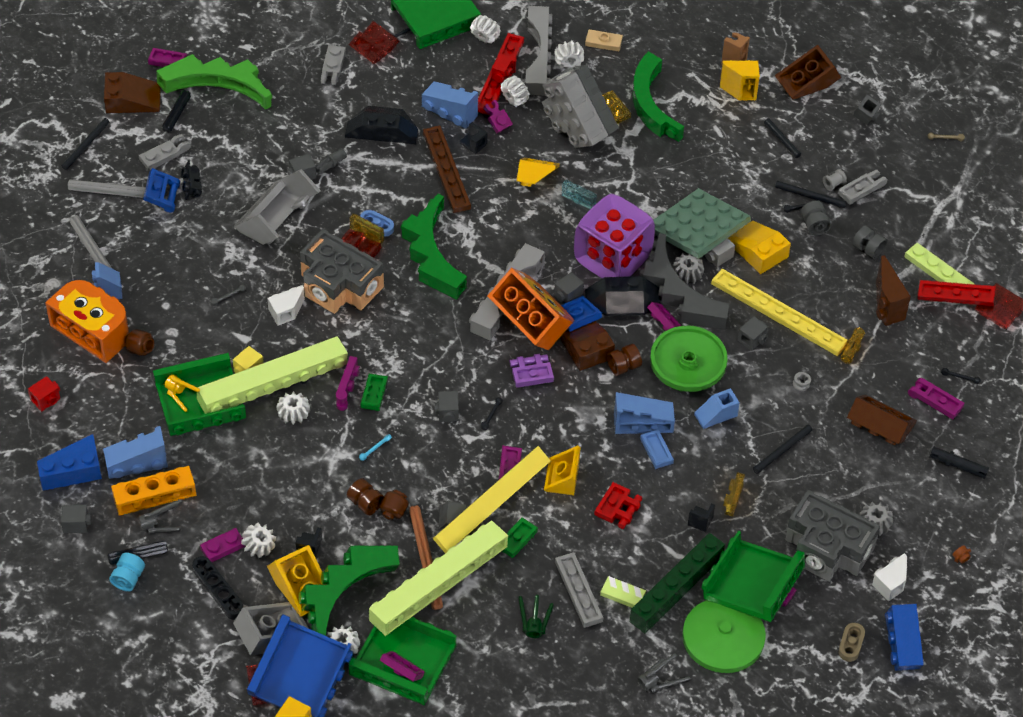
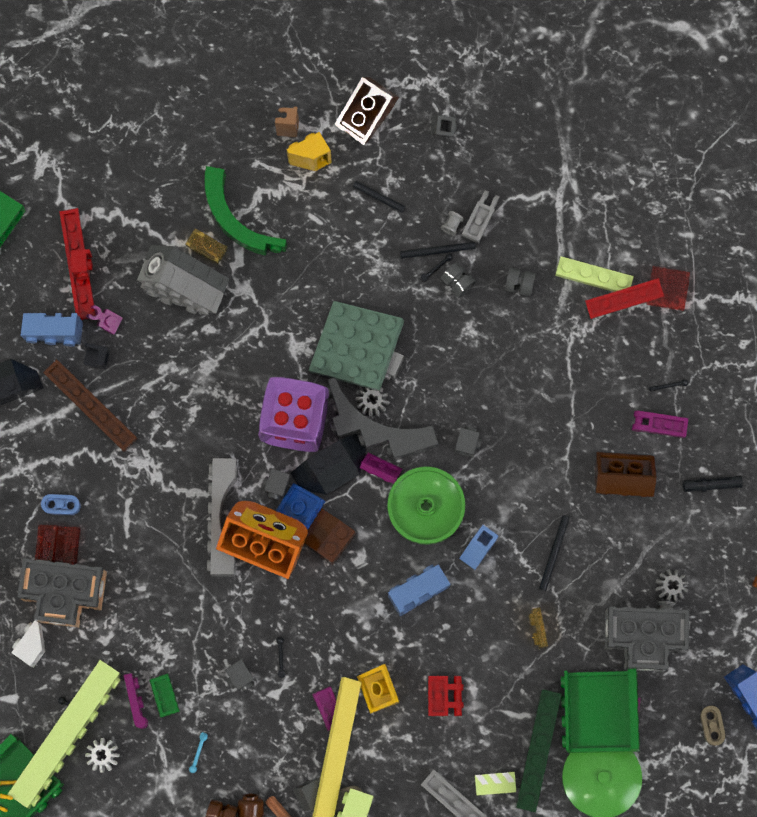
camera: 25 degrees left, 25 degrees up
light yellow brick [233,346,263,373] -> none
clear yellow plate [349,213,384,245] -> none
green arch [401,194,467,300] -> none
white gear [470,15,501,44] -> none
white gear [501,75,530,107] -> none
green plate [502,517,538,558] -> none
medium lavender plate [509,354,554,388] -> none
yellow slope [517,158,560,187] -> none
light grey arch [525,6,552,96] -> none
white gear [555,40,584,69] -> none
clear light blue plate [562,179,597,209] -> none
tan plate [585,29,623,52] -> none
reddish brown wheel [607,344,642,376] -> none
medium blue tile [640,429,674,469] -> none
black panel [688,503,715,532] -> none
light yellow tile [711,269,849,356] -> none
yellow slope [728,221,791,274] -> none
light grey bush [793,372,811,391] -> none
clear yellow pin [841,328,865,363] -> none
white slope [872,553,907,601] -> none
reddish brown slope [876,255,911,326] -> none
dark tan hinge [928,133,965,141] -> none

